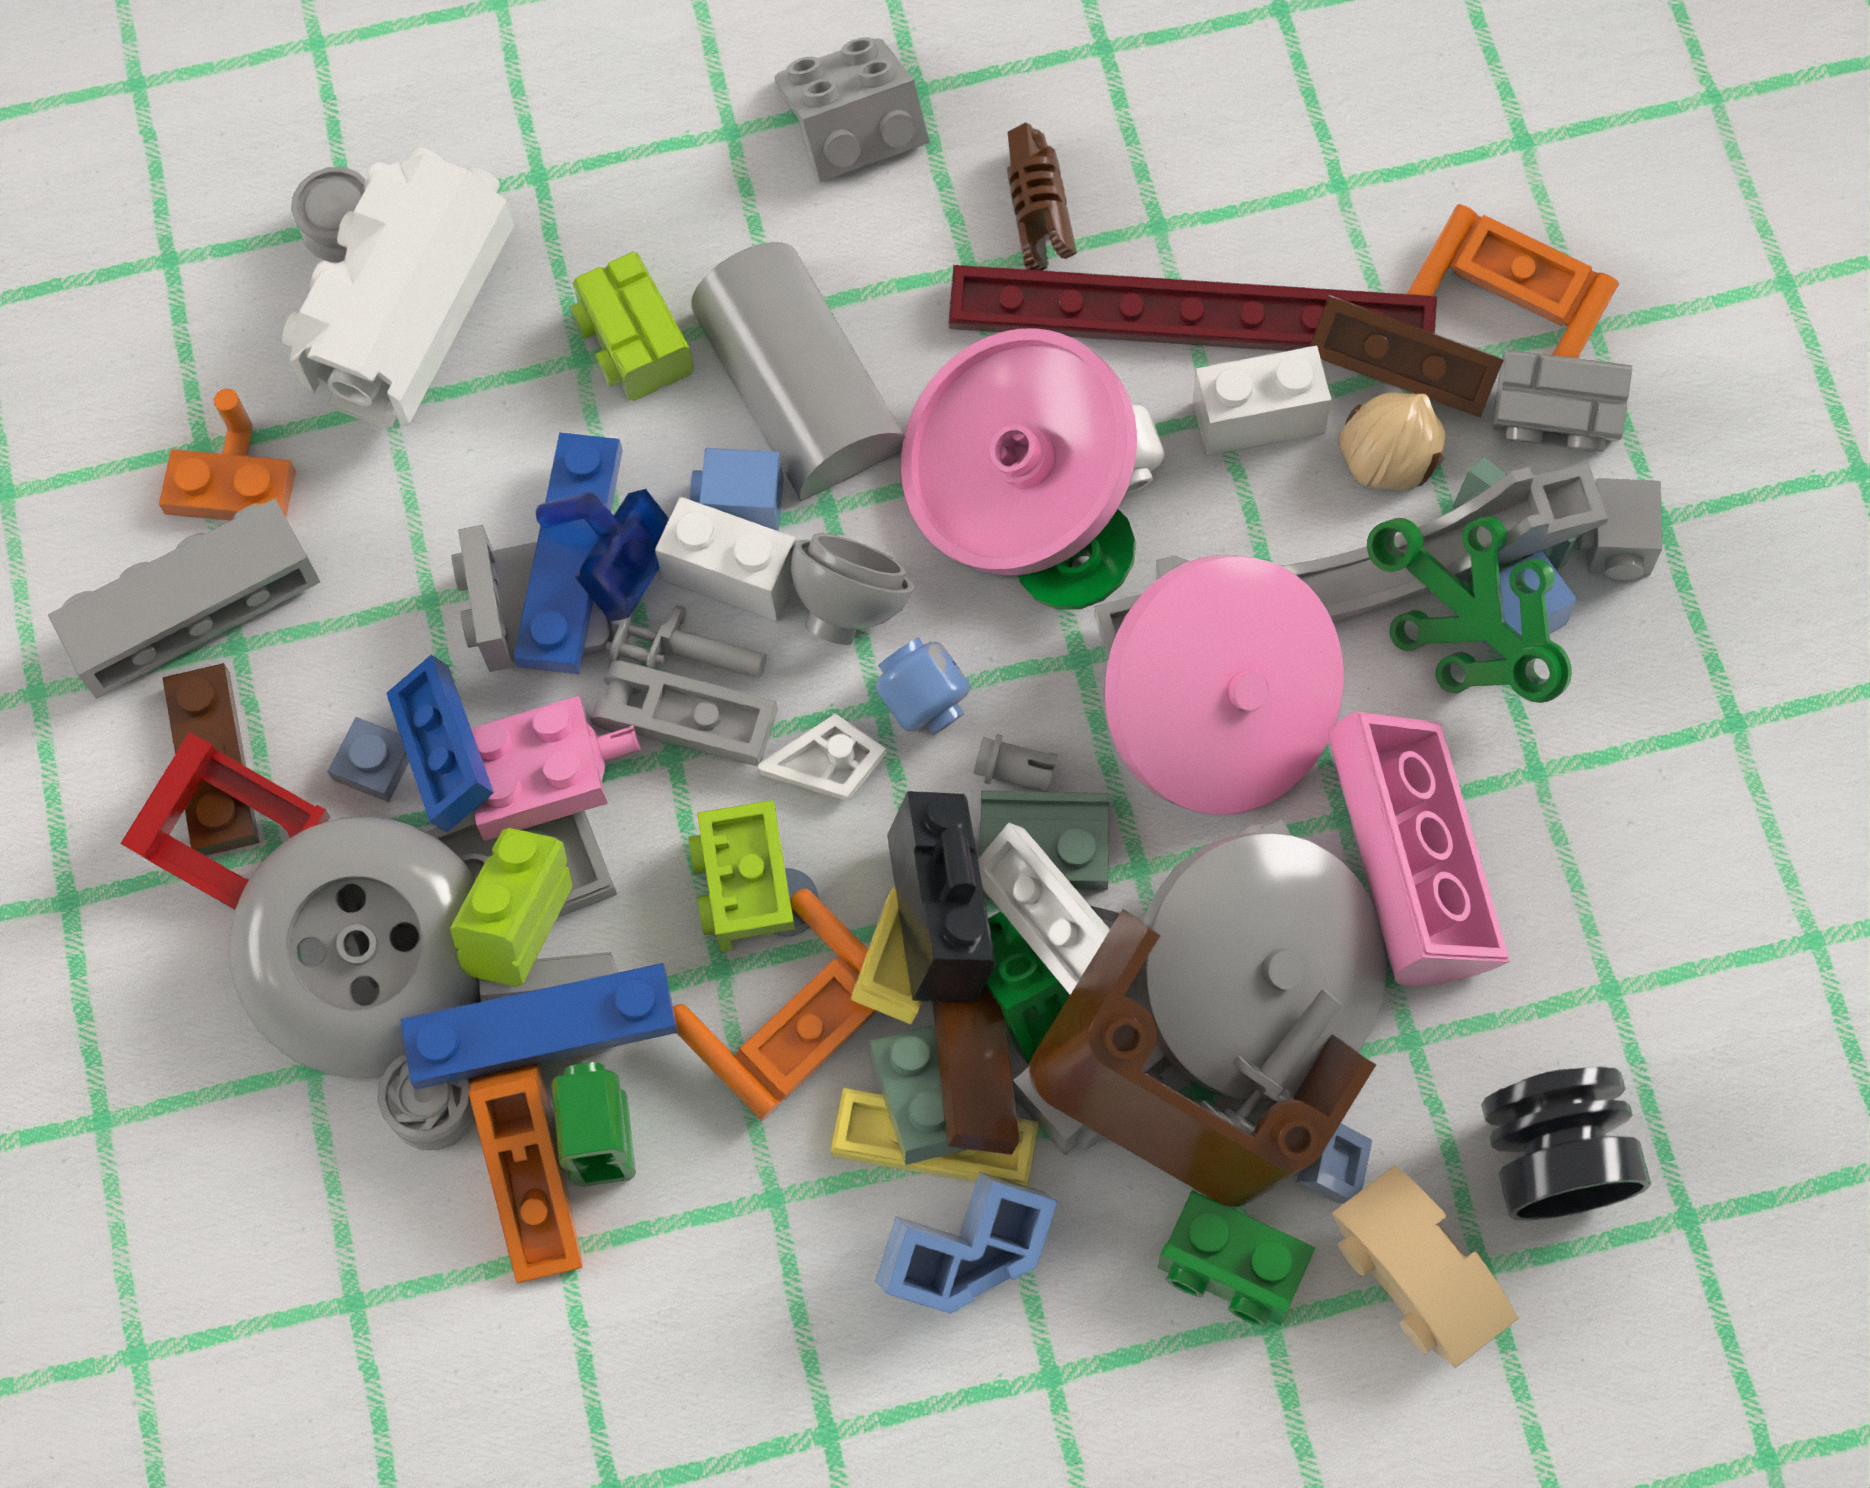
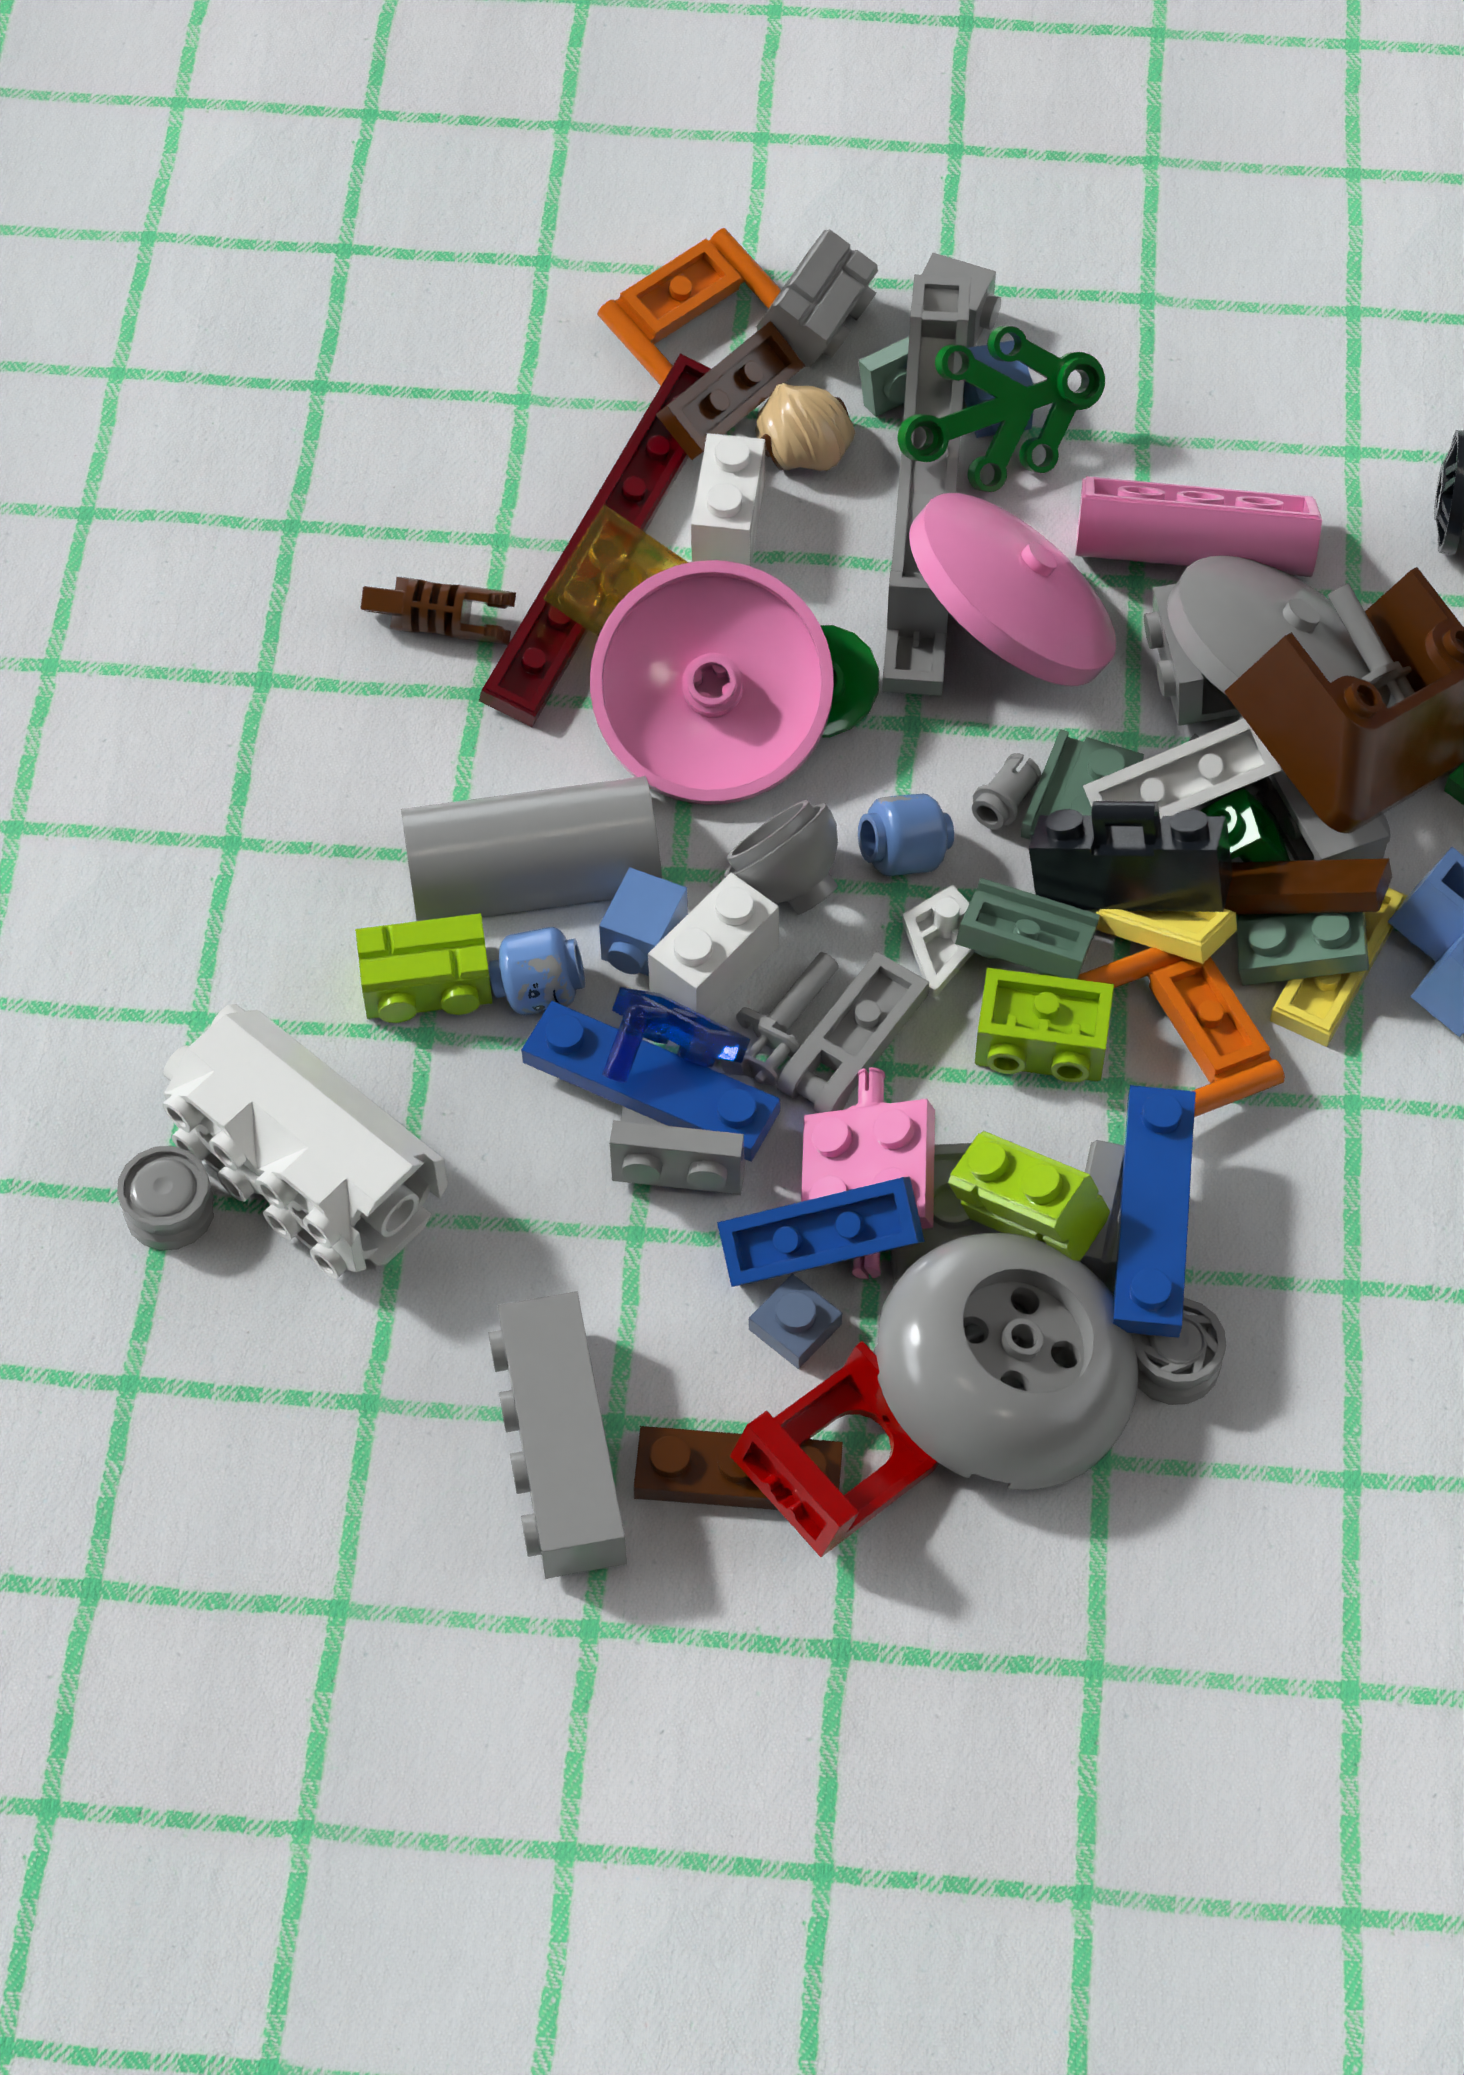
camera: 75 degrees left, 10 degrees down
orange plate [159,389,296,521] -> none
orange slope [469,1063,583,1283] -> none
green brick [552,1063,636,1187] -> none
light grey bracket [774,37,930,182] -> none
none -> medium blue head [489,927,585,1015]
none -> clear yellow plate [543,504,689,637]
none -> sand green plate [955,878,1100,979]

